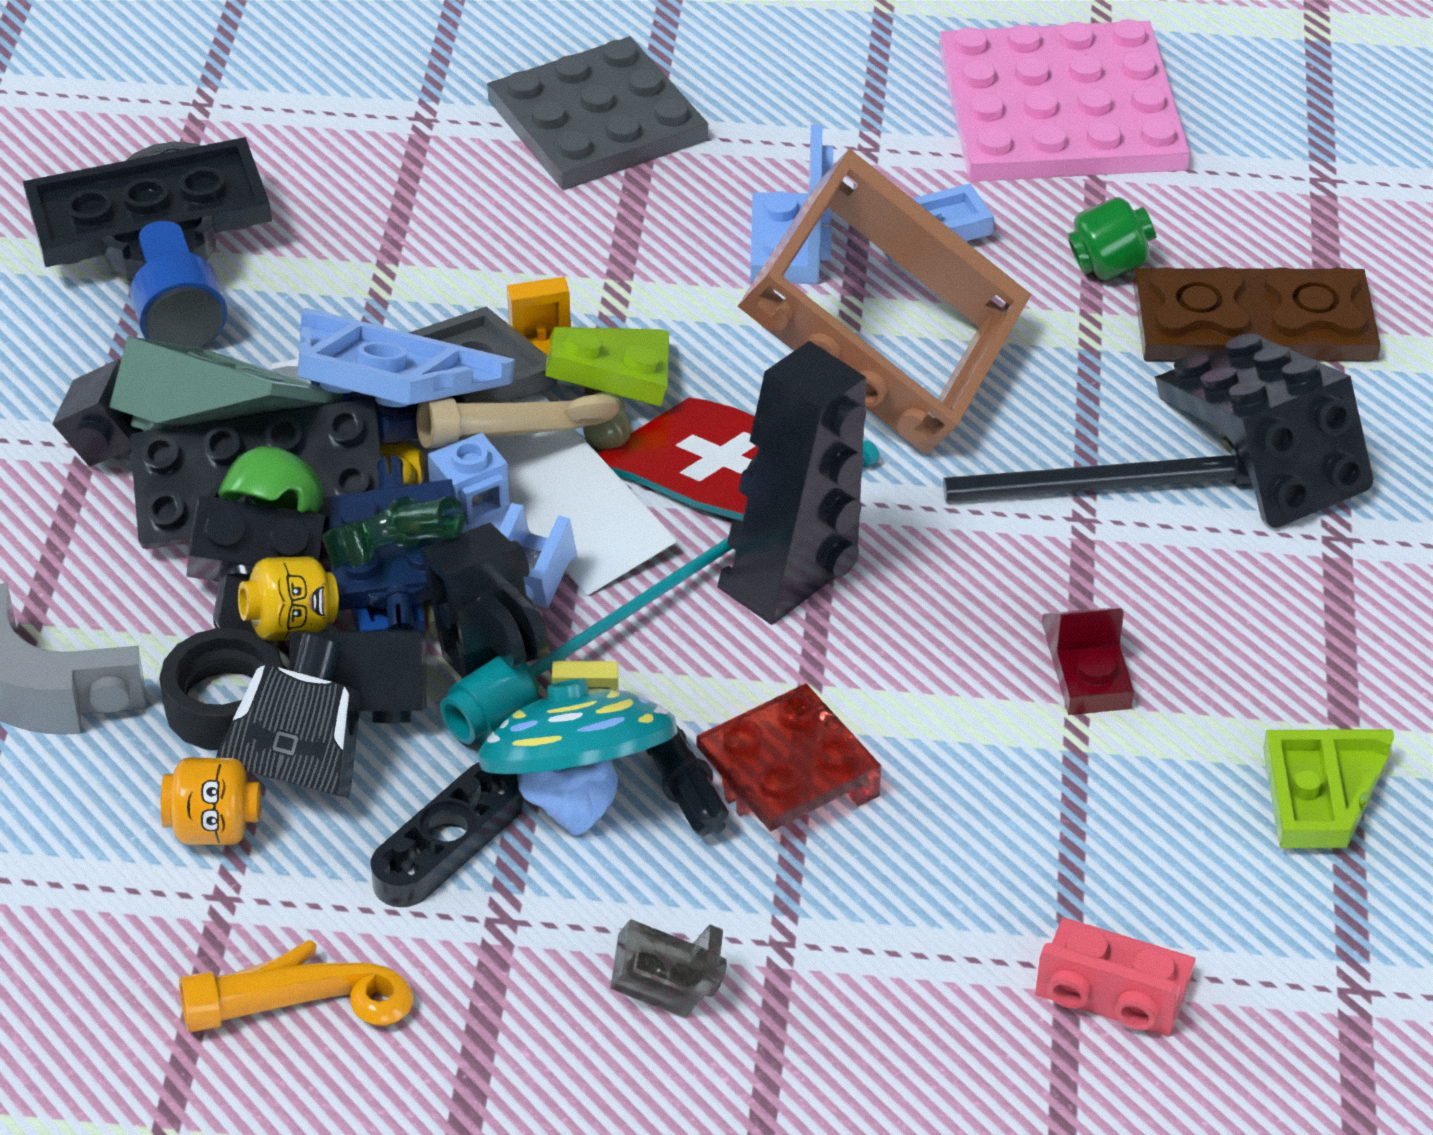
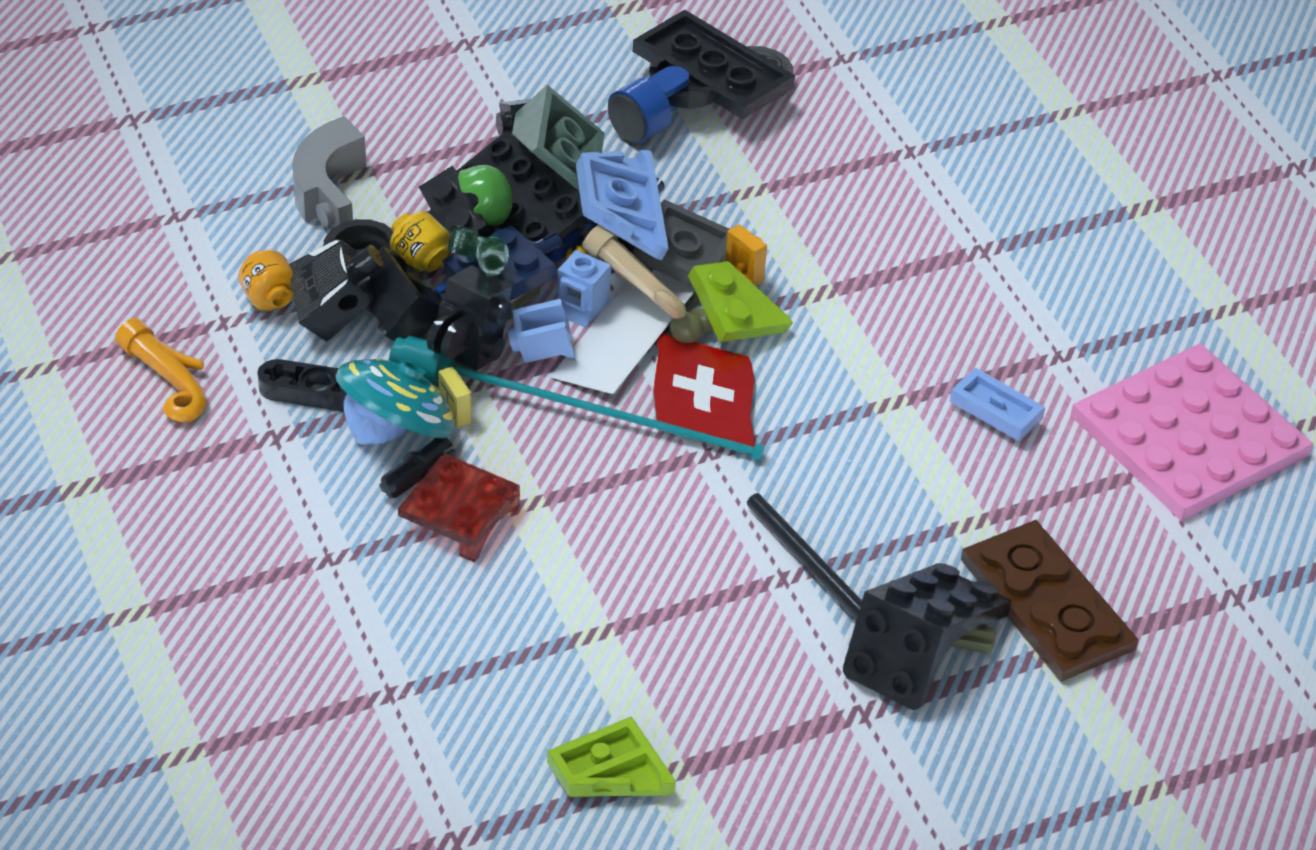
camera: 60 degrees right, 0 degrees up
dark grey plate [487,36,708,190] -> none
clear smoke bracket [610,919,727,1018] -> none
black wedge [717,341,867,625] -> none
nougat window [737,148,1032,455] -> none
light blue bracket [750,124,833,284] -> none
coral bracket [1035,917,1196,1037] -> none
dark red slope [1042,608,1134,715] -> none
green head [1067,197,1157,281] -> none

